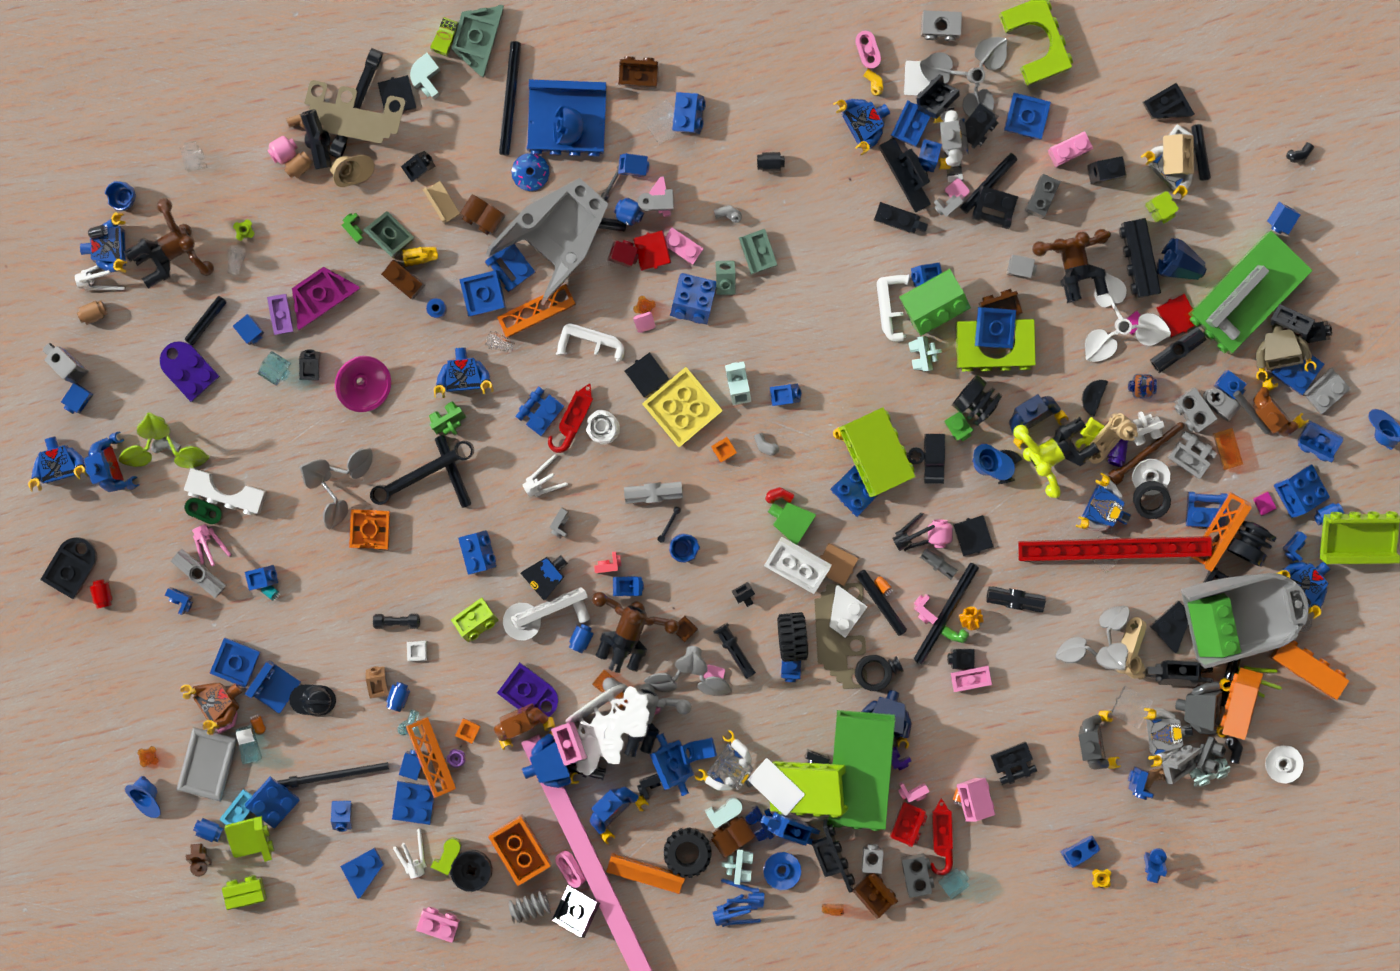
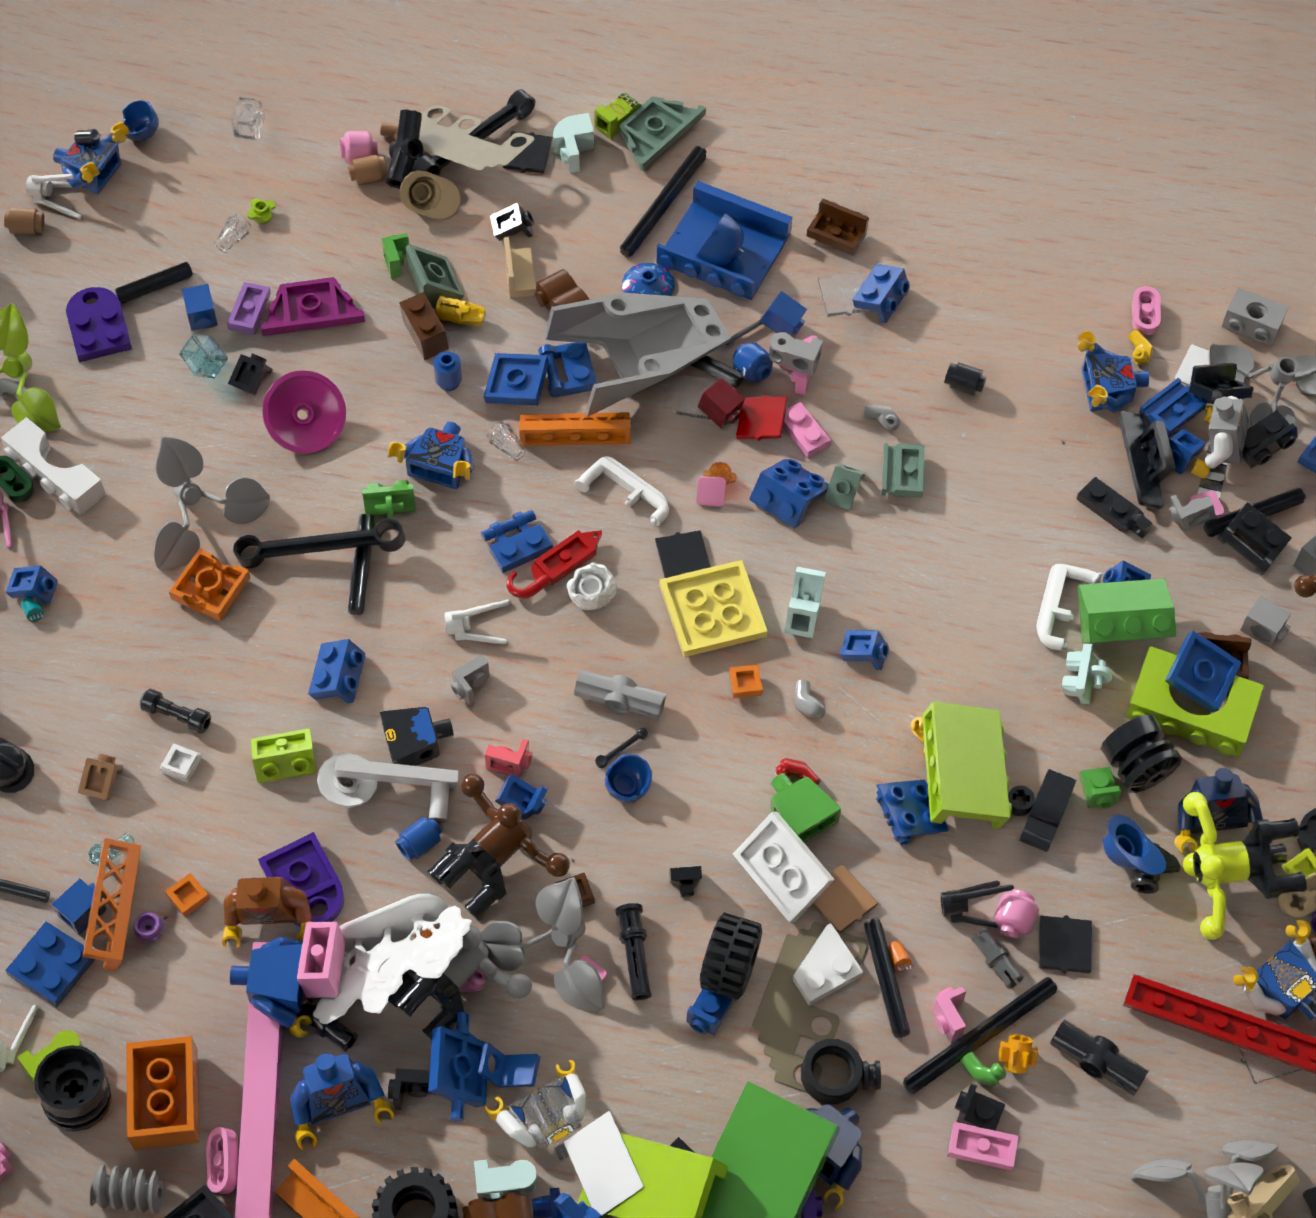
camera: 25 degrees right, 30 degrees down
wheel [124,198,214,289] -> none
blue brick [386,682,410,712] -> none

